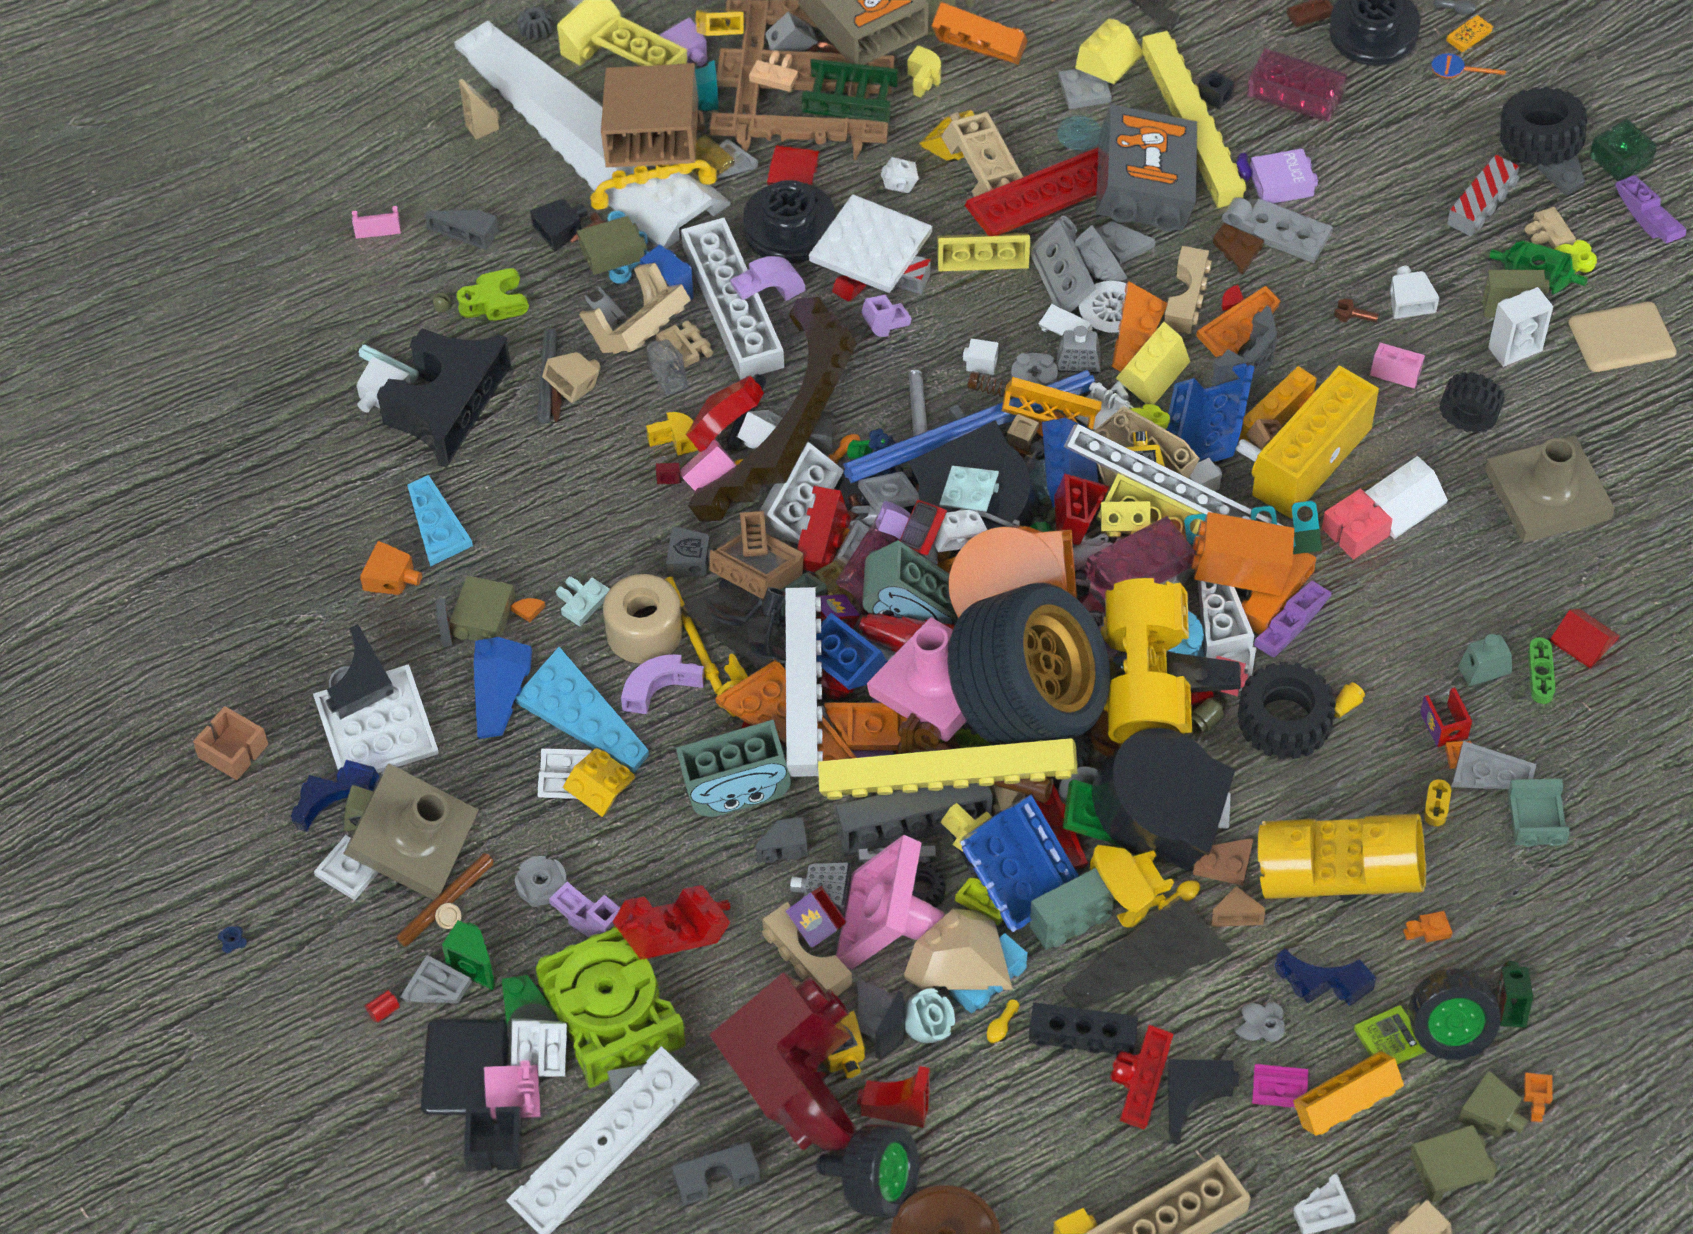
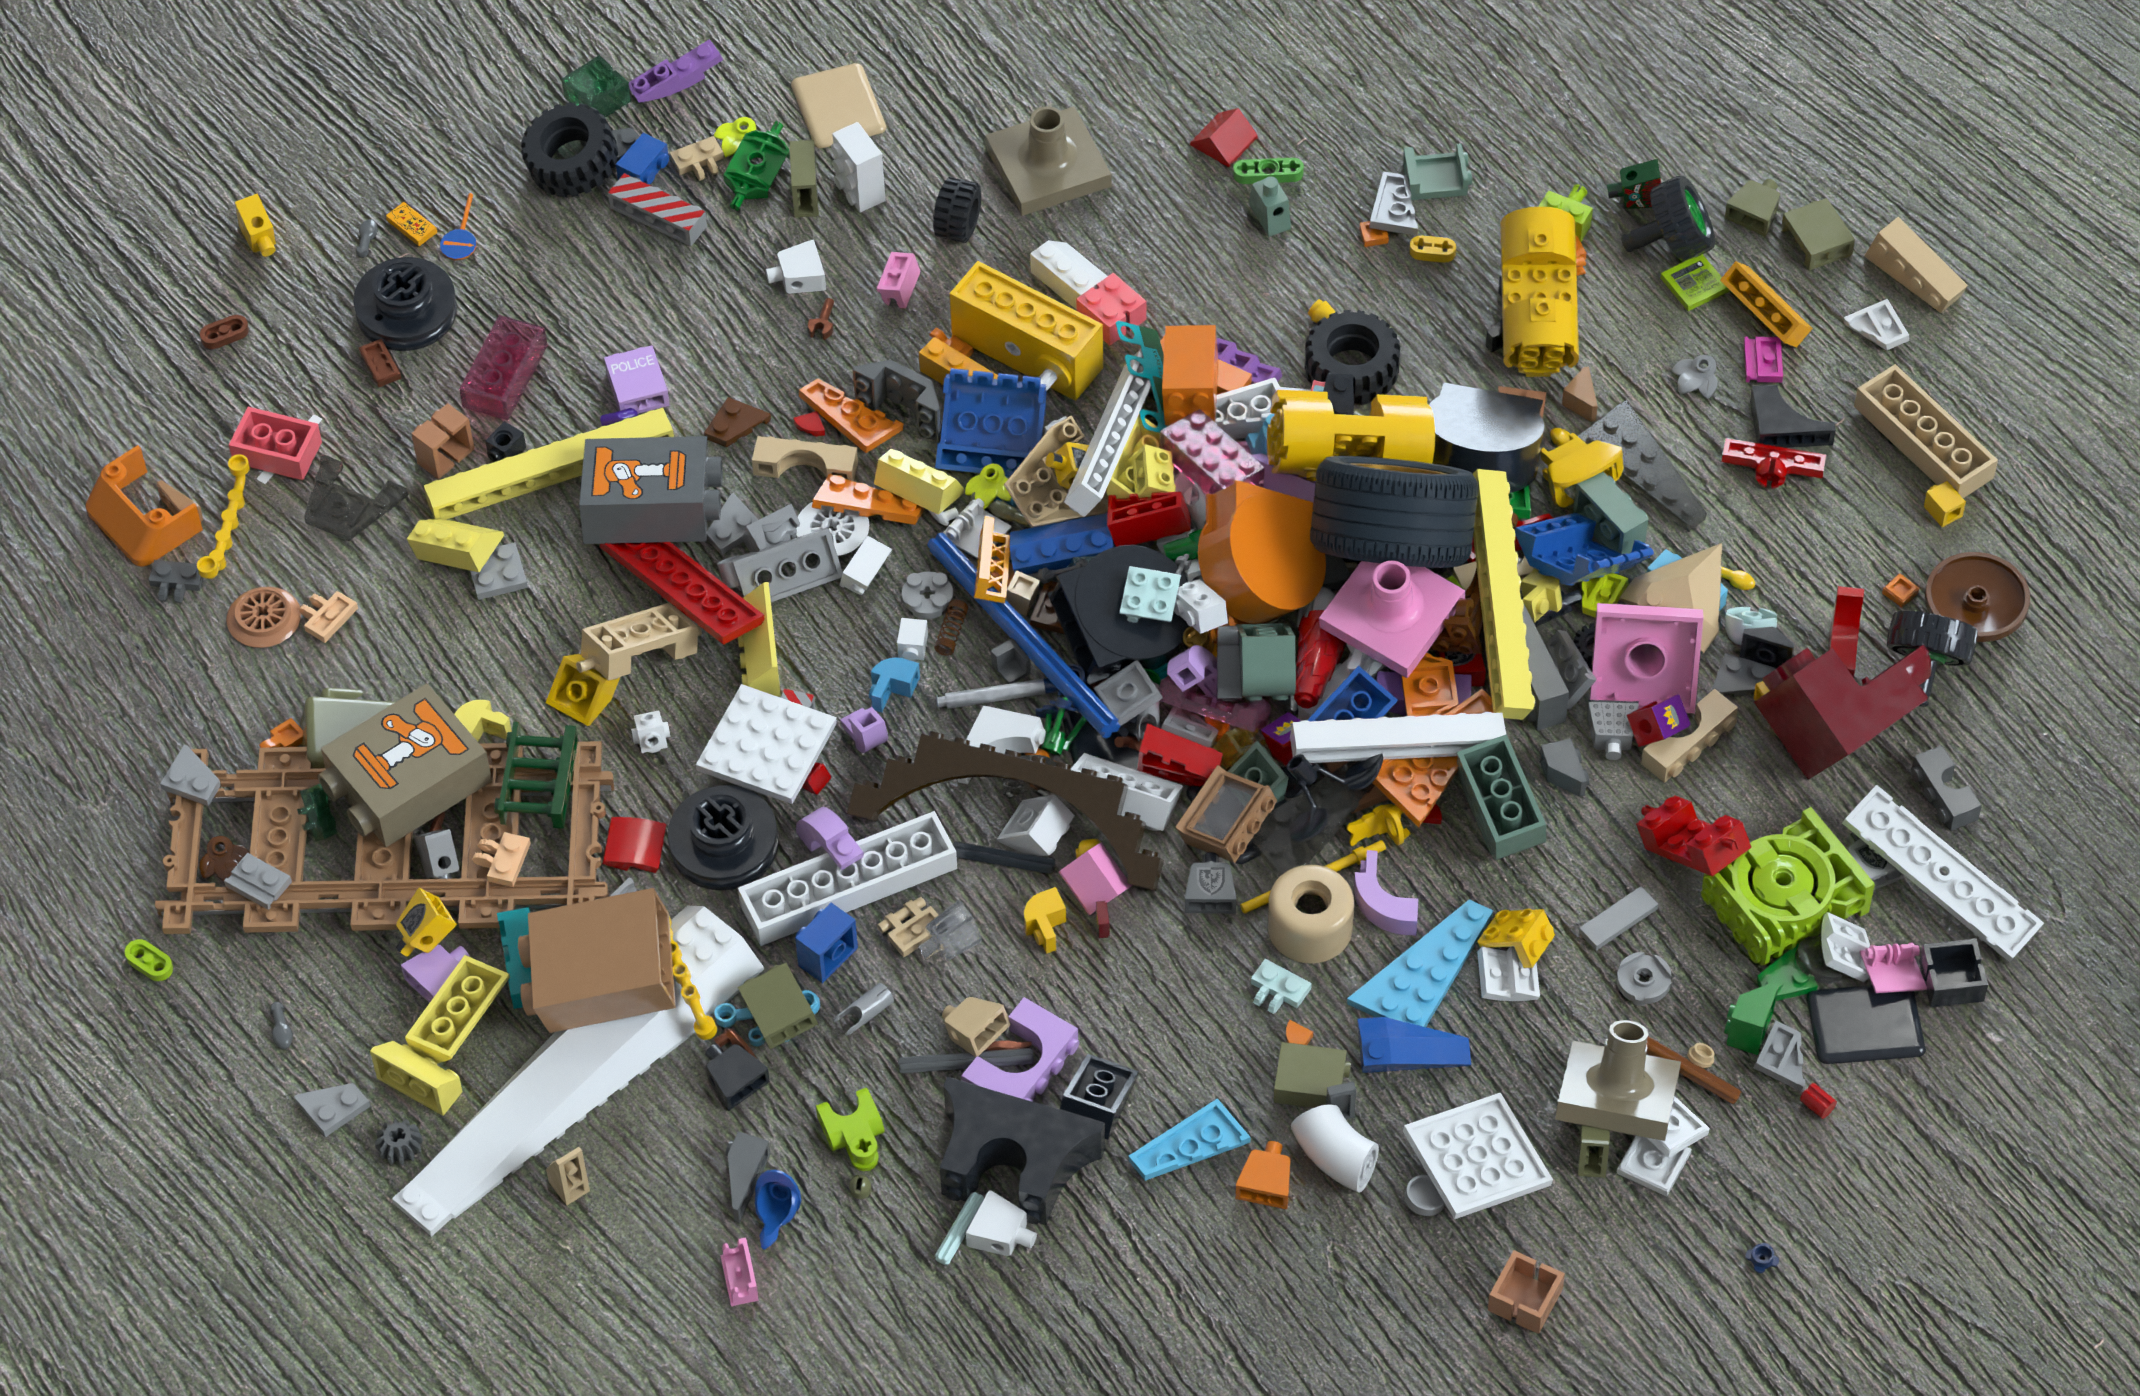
camera: 95 degrees left, 0 degrees up
clear blue arch [291,760,380,832] -> none
black arch [326,624,394,720] -> none
lavender arch [549,882,620,937] -> none
tan piece [579,263,690,354] -> none
red arch [686,375,764,452] -> none
medium nougat slope [740,511,768,557] -> none
tile [899,499,947,556] -> none
orange wedge [932,2,1028,65] -> none
black brick [1028,1002,1138,1056] -> none
clear light blue dish [1057,116,1101,150] -> none
light grey torso [1057,326,1101,373] -> none
light grey hinge [1222,197,1333,263] -> none
medium nougat slope [1247,419,1283,450] -> none
clear blue arch [1275,949,1376,1007] -> none
red piece [1420,687,1472,748] -> none
orange plate [1524,1073,1552,1122] -> none
none -> nougat piece [411,403,475,480]
none -> blue brick [616,133,669,184]
none -> blue piece [755,1170,802,1250]
none -> dark azure brick [869,658,920,713]
none -> white arch [957,706,1046,784]
none -> lavender arch [961,997,1080,1102]
none -> black slope [1059,1054,1139,1140]
none -> white brick [1291,1104,1379,1193]
none -> lime brick [1538,184,1593,242]
none -> light grey tile [1579,886,1658,951]
none -> white tile [1647,1097,1710,1158]
none -> orange tile [1882,573,1920,608]

